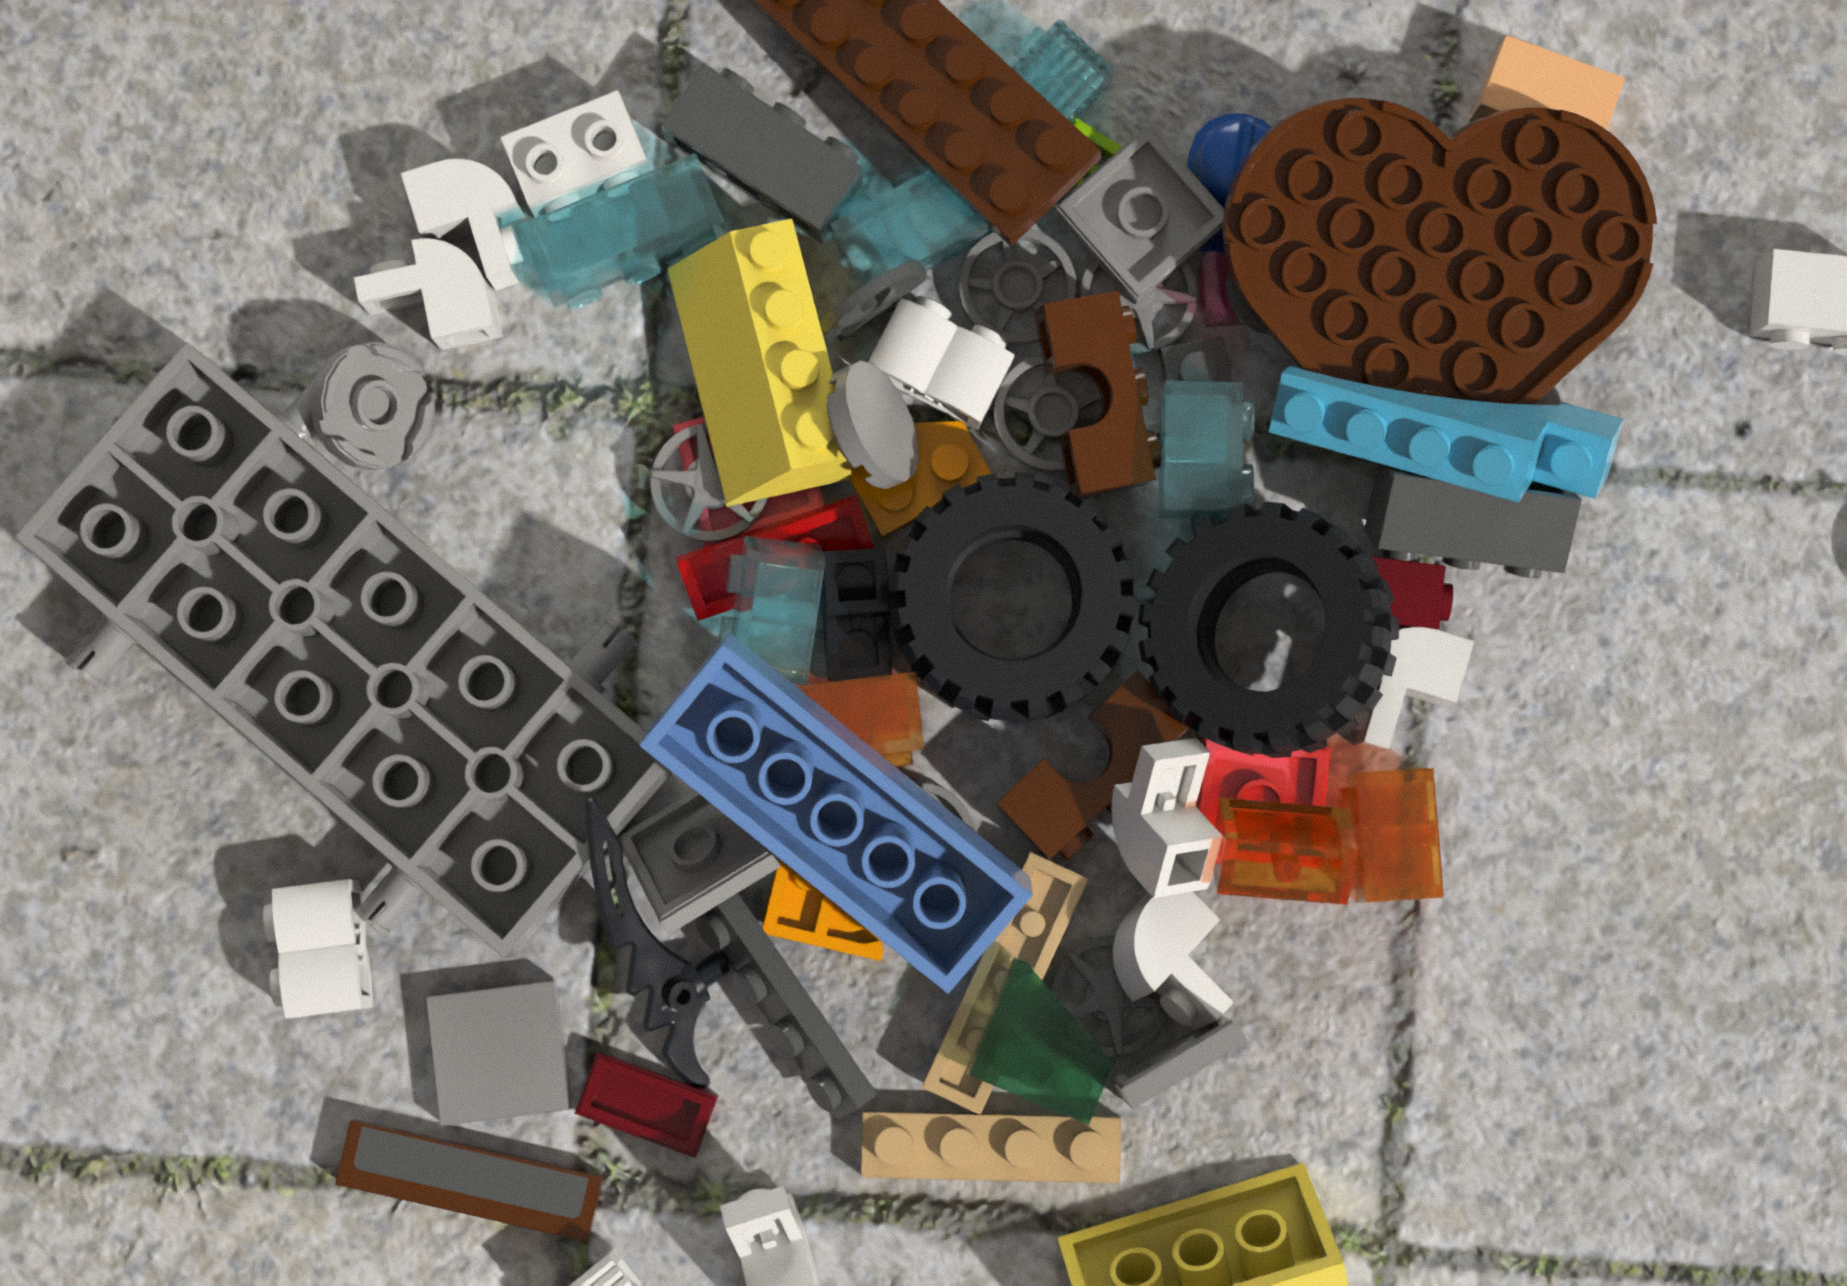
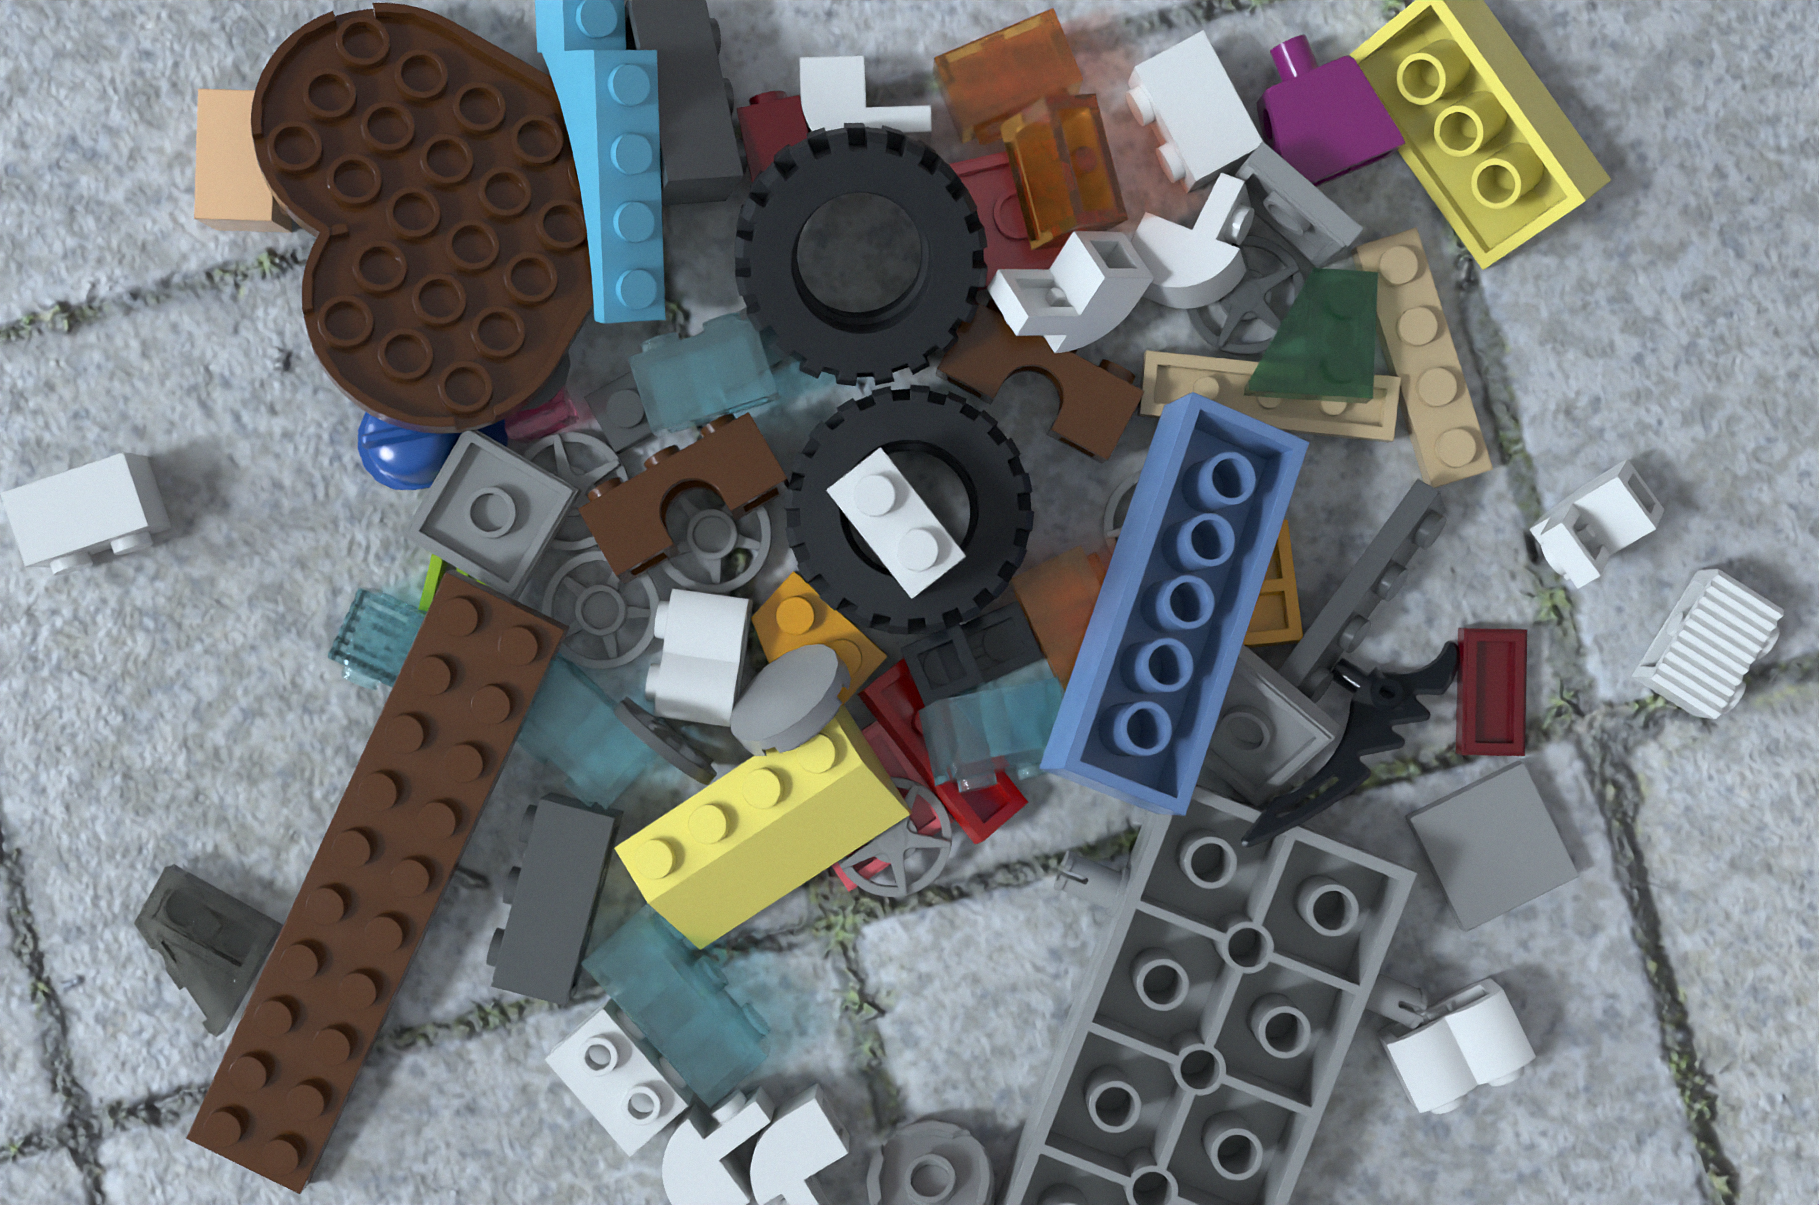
camera: 110 degrees left, 5 degrees up
tile [335,1119,604,1242] -> none
none -> white brick [826,447,966,599]
none -> white brick [1126,30,1262,194]
none -> magenta torso [1257,34,1405,187]

